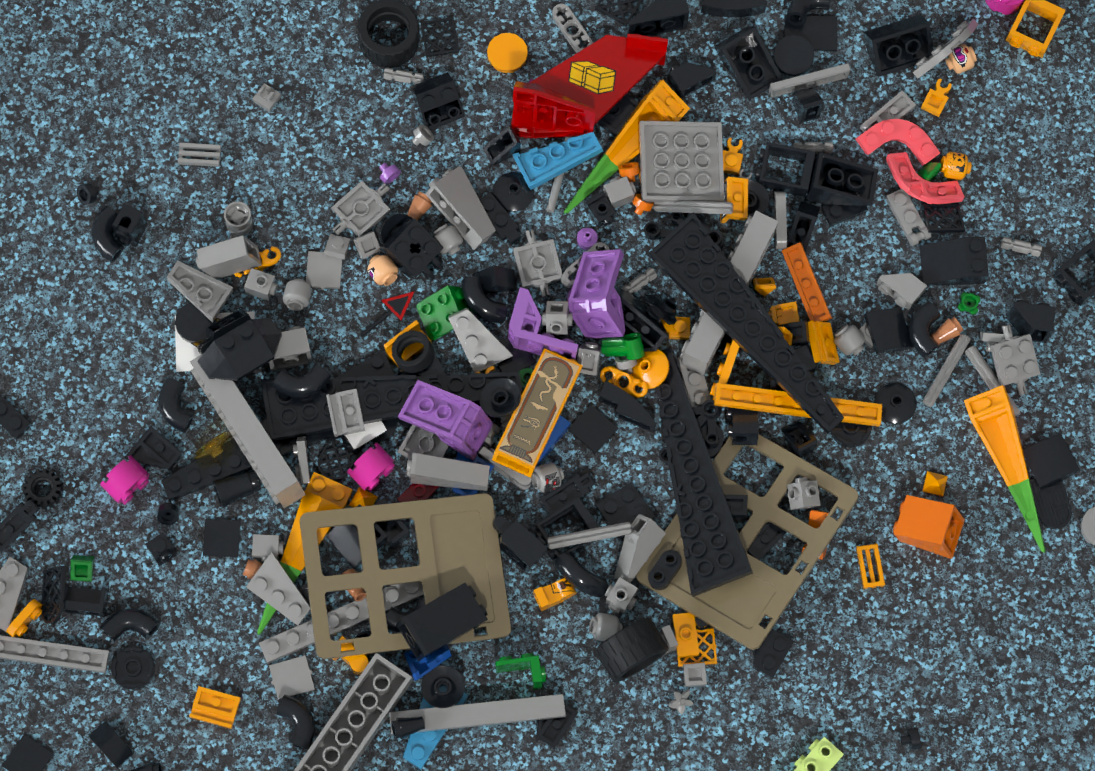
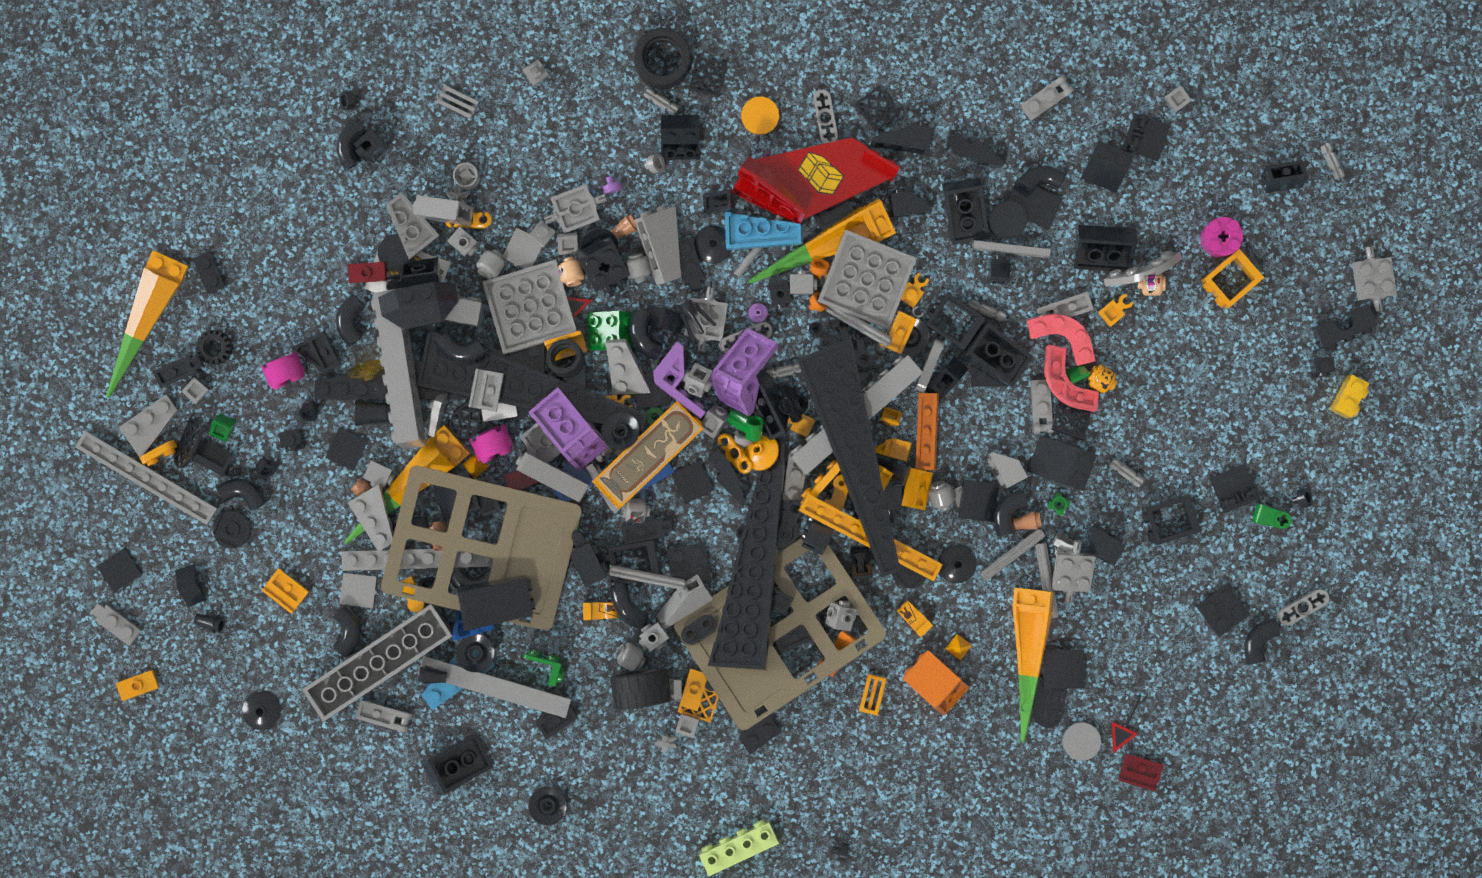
camera: 30 degrees right, 15 degrees up
none -> light grey plate [181,377,210,404]
none -> black tile [255,458,276,478]
none -> dark red plate [347,262,387,283]
none -> light grey plate [482,259,577,355]
none -> black plant [679,300,716,350]
none -> light orange leg [824,475,848,511]
none -> light orange leg [897,600,933,637]

